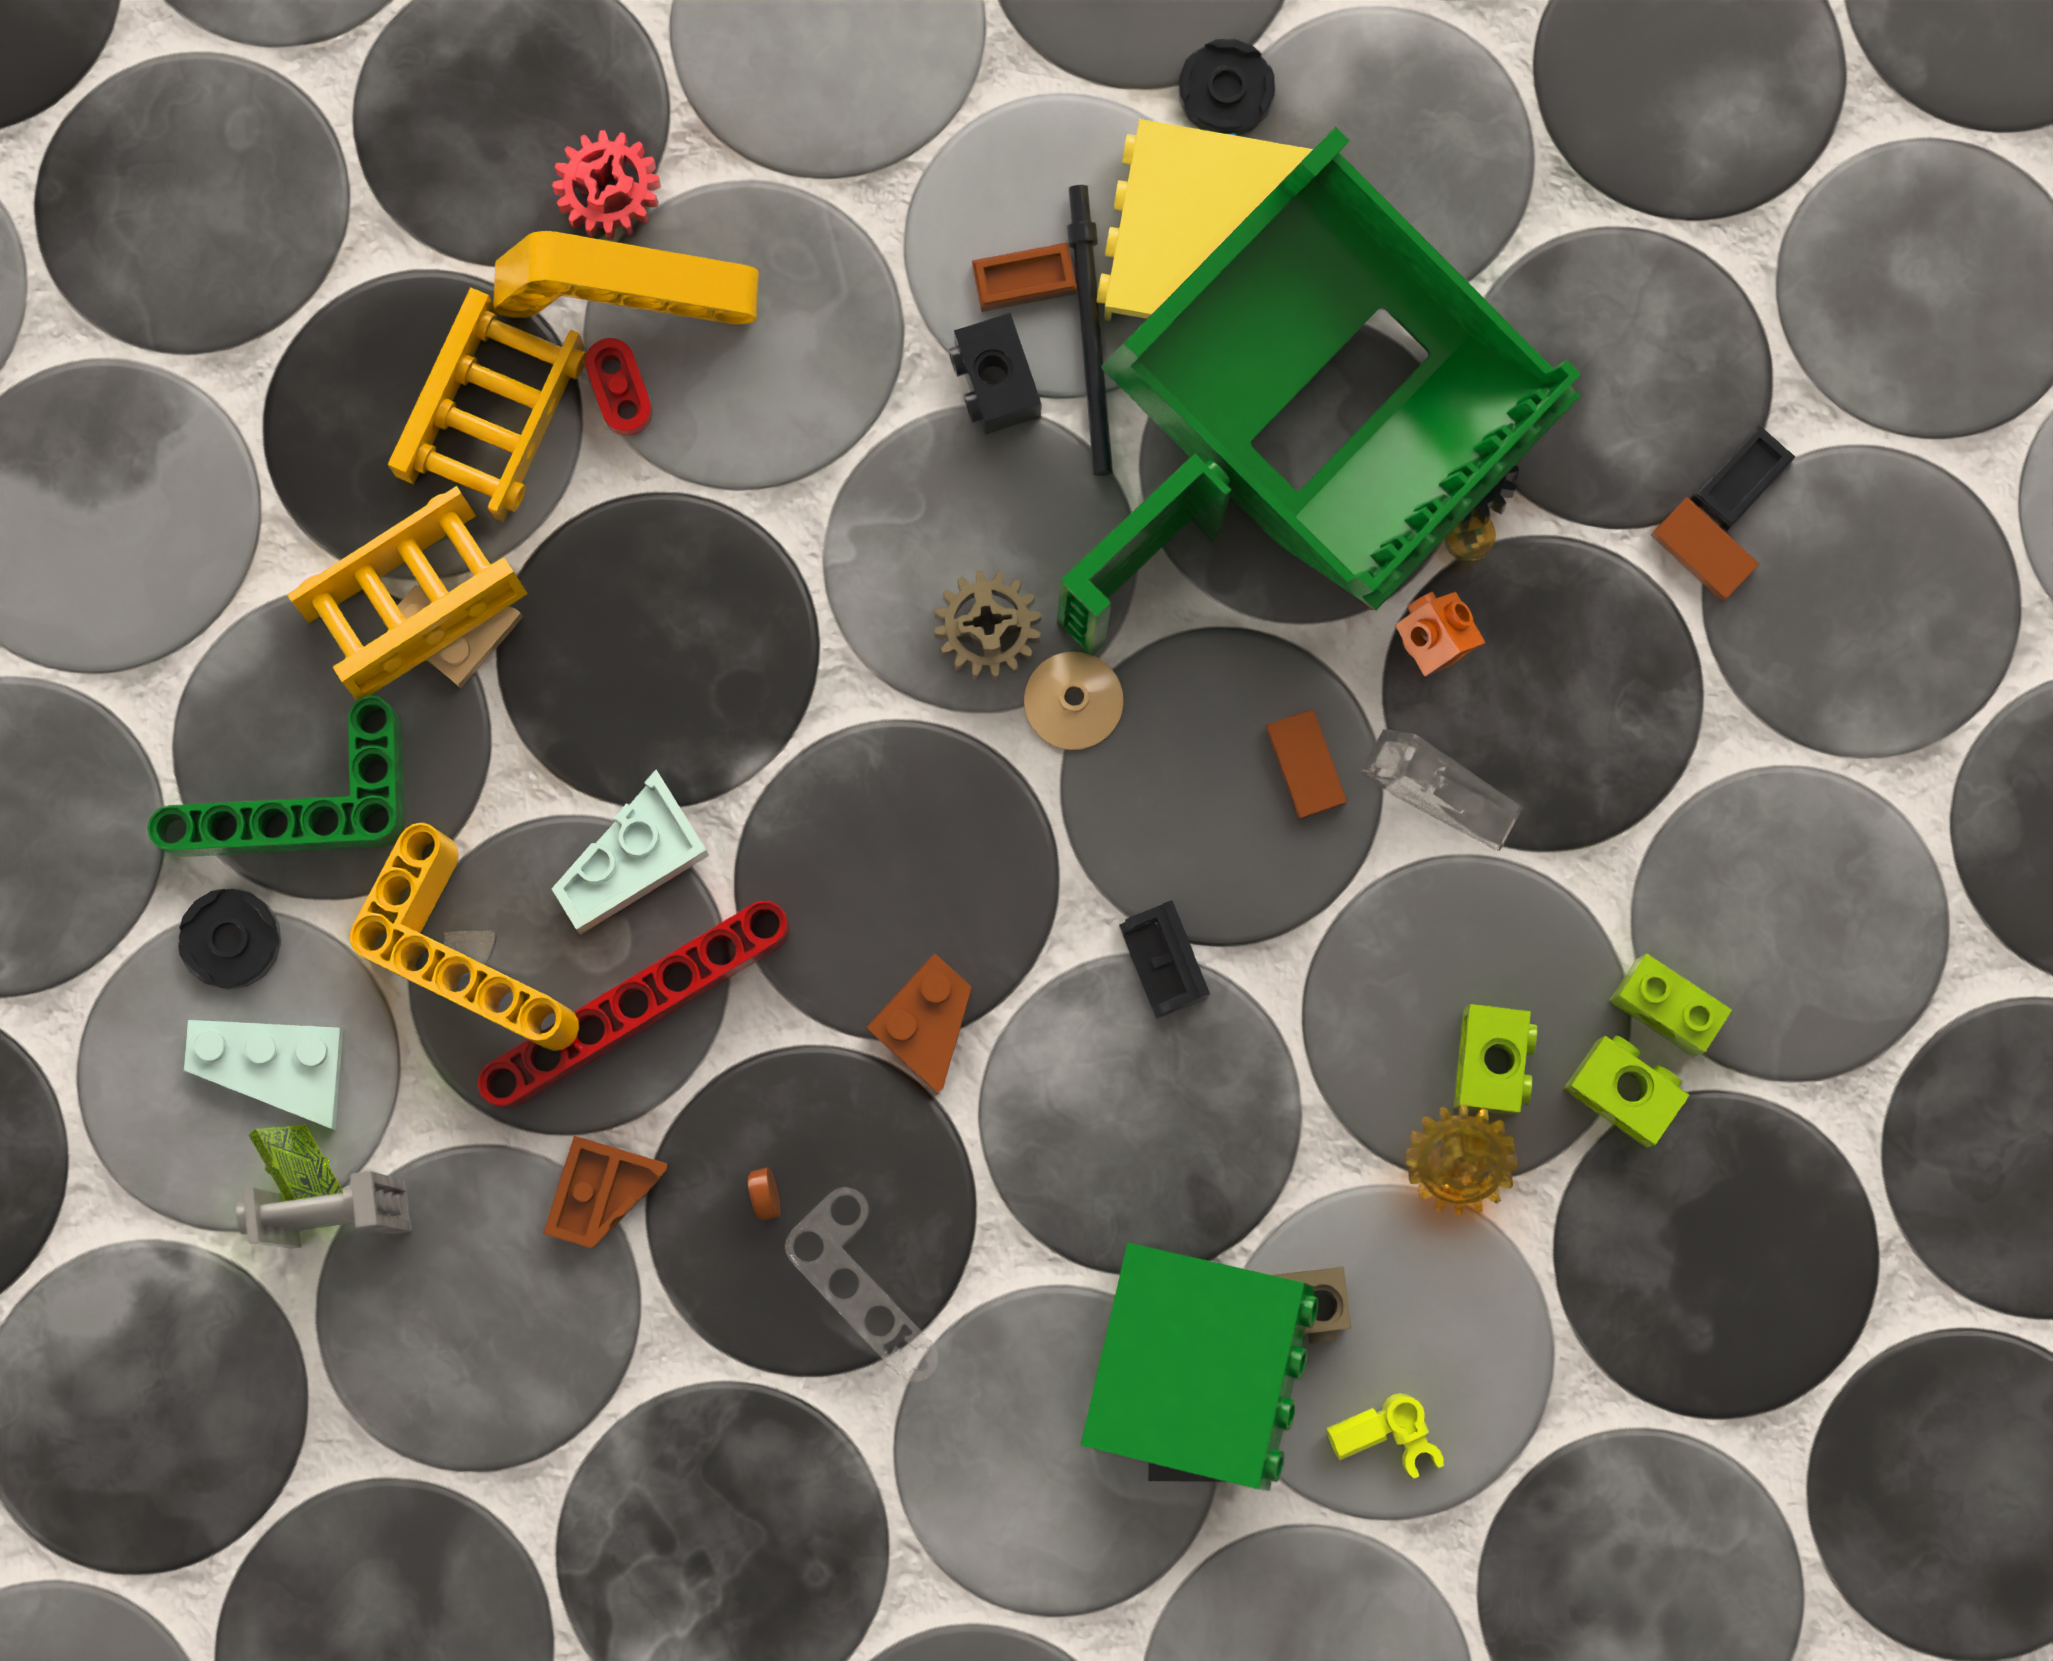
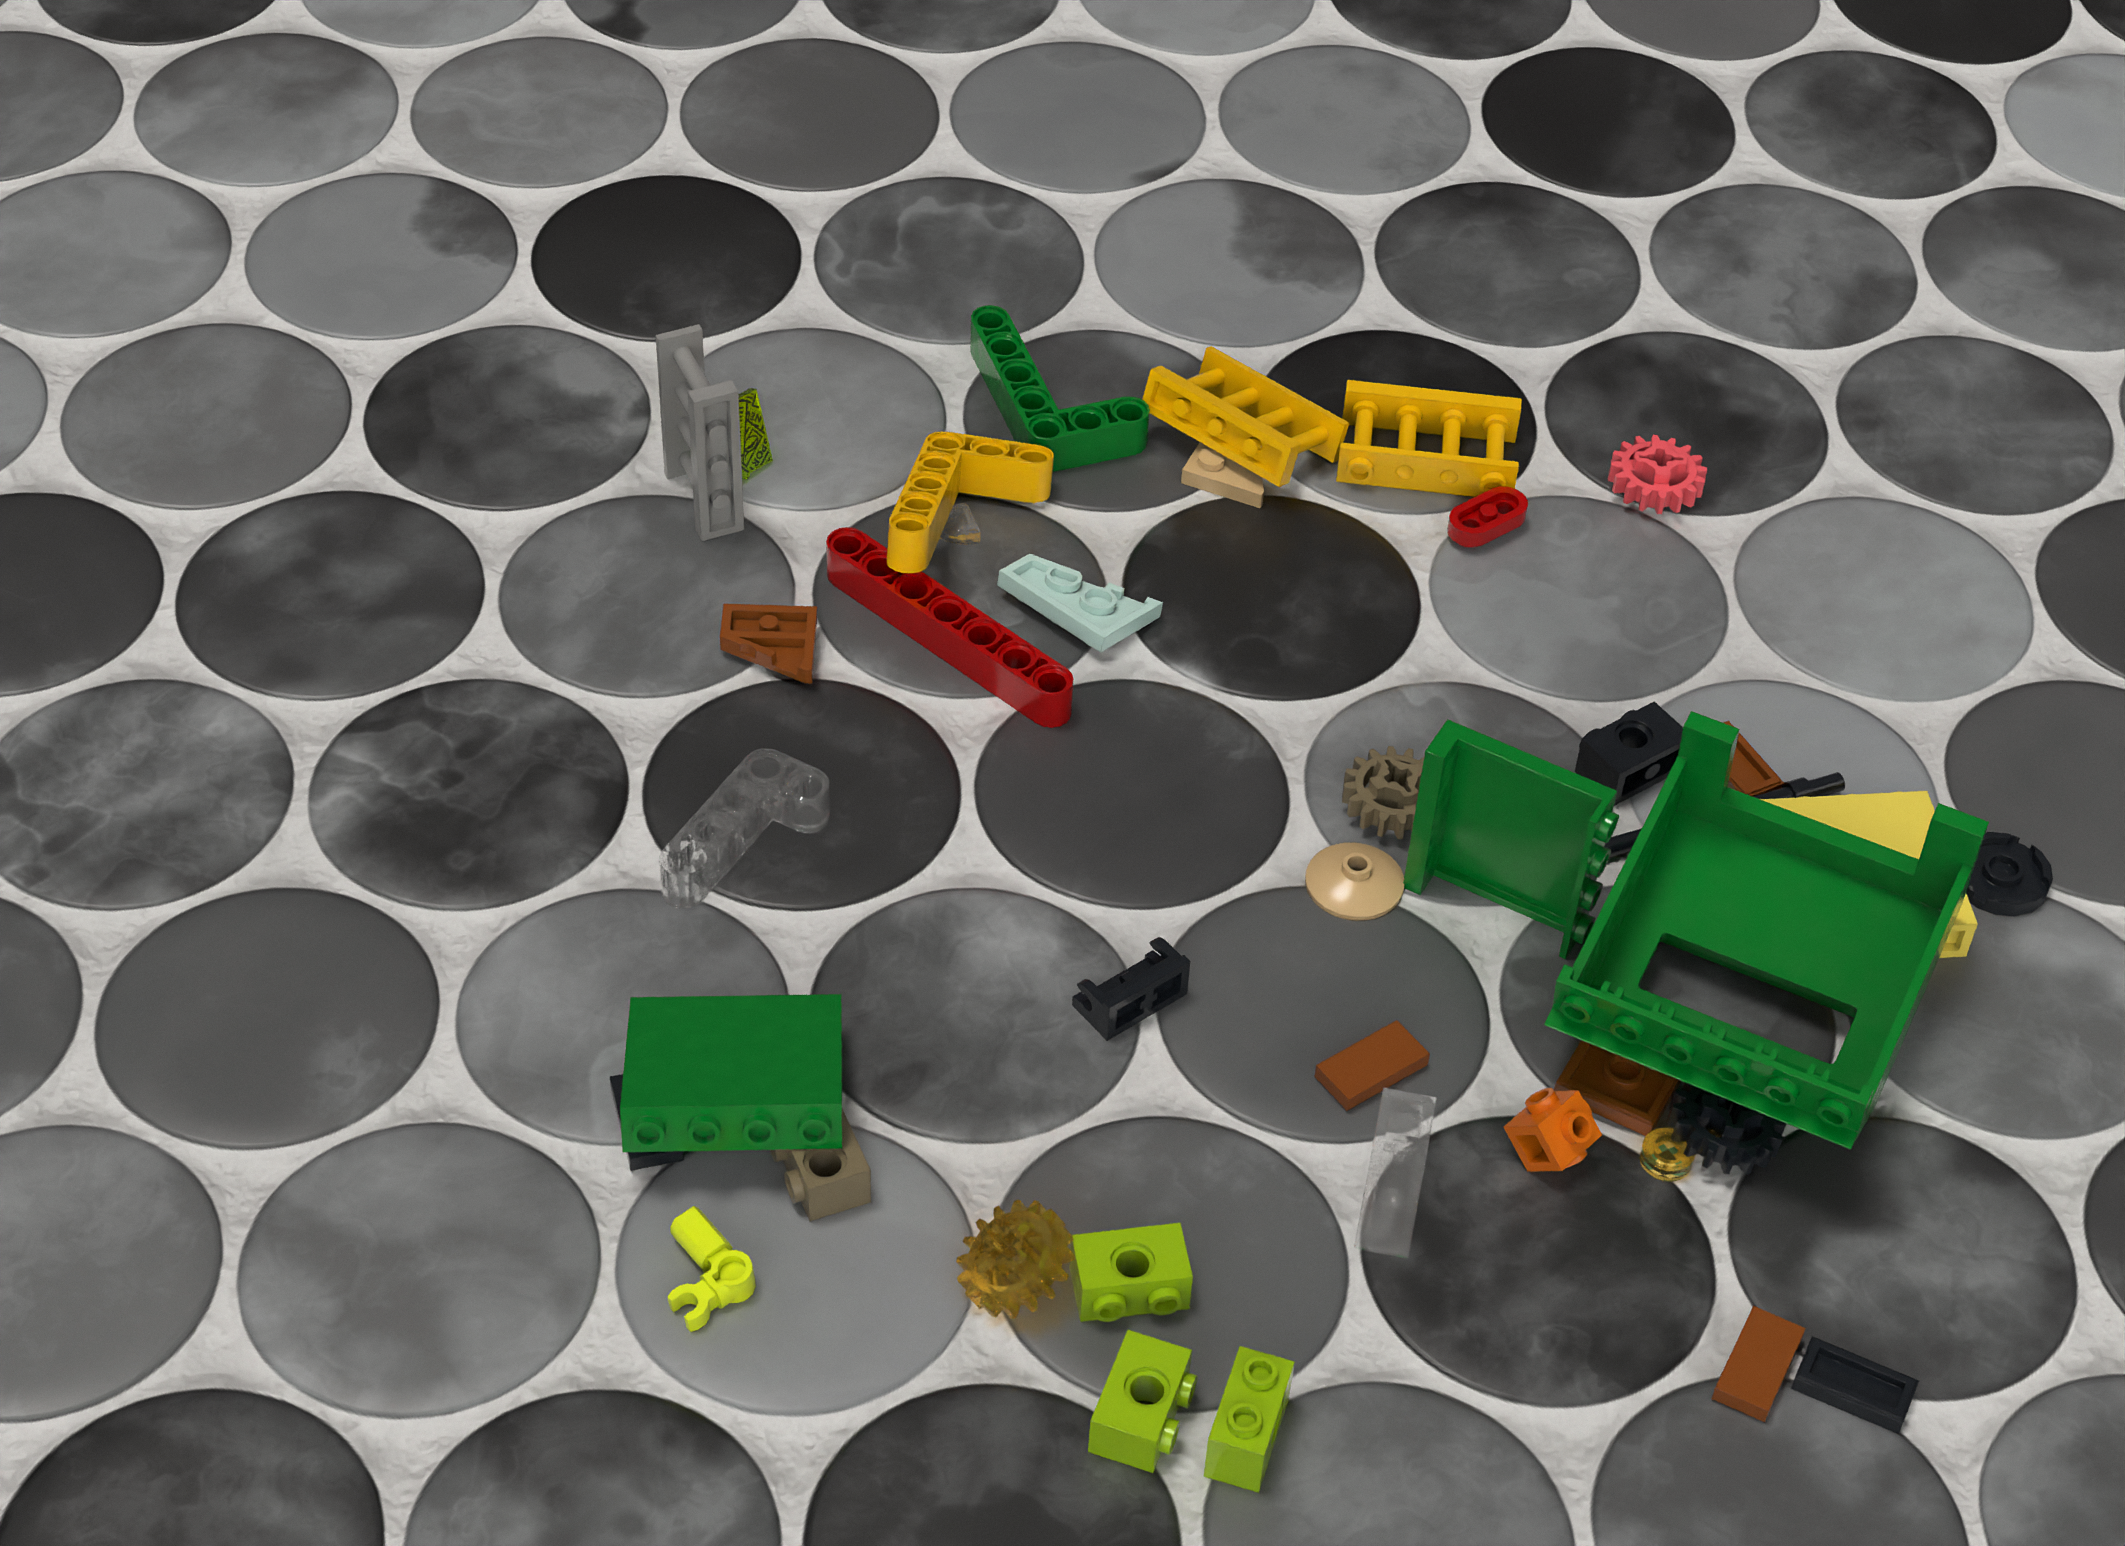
camera: 75 degrees right, 35 degrees down
black tile [178,889,282,990] -> none
light aqua wing [184,1020,344,1130] -> none
yellow beam [493,231,759,324] -> none
dark orange tile [748,1167,781,1221] -> none
dark orange wing [866,953,972,1094] -> none

